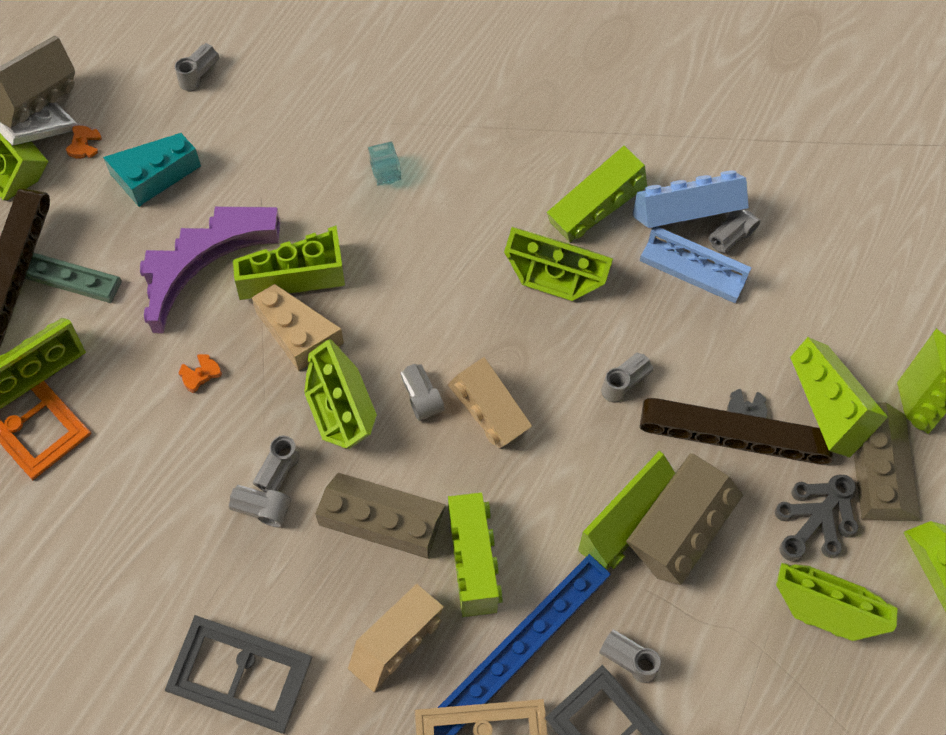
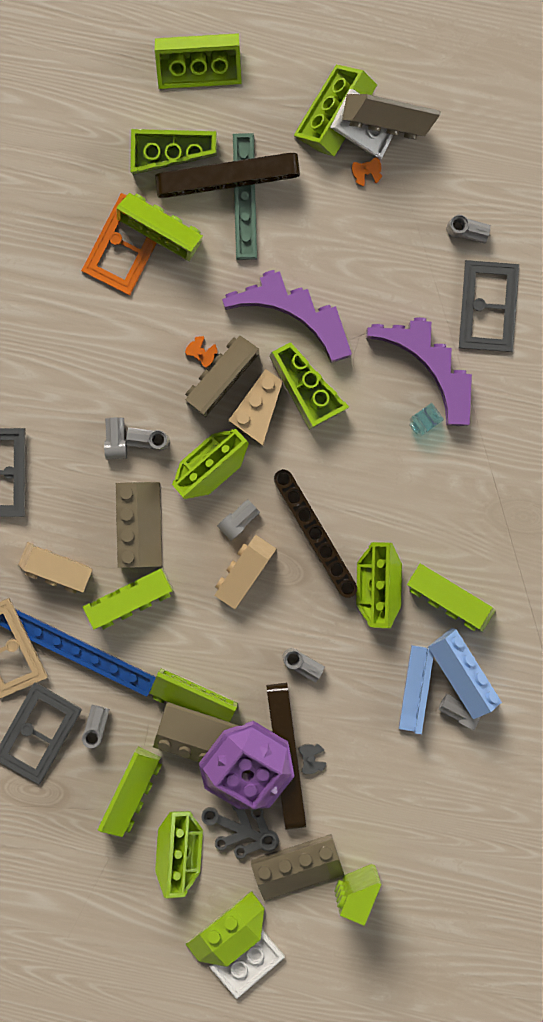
camera: 70 degrees right, 25 degrees up
teal wedge [103,133,201,207] -> none
lime wedge [790,337,888,458] -> none
none -> lime slope [98,746,162,837]
none -> dark tan slope [185,336,259,418]
none -> medium lavender piece [199,721,294,809]
none -> dark brown beam [274,469,357,598]
none -> medium lavender arch [366,317,472,426]
none -> dark grey door [459,260,519,352]

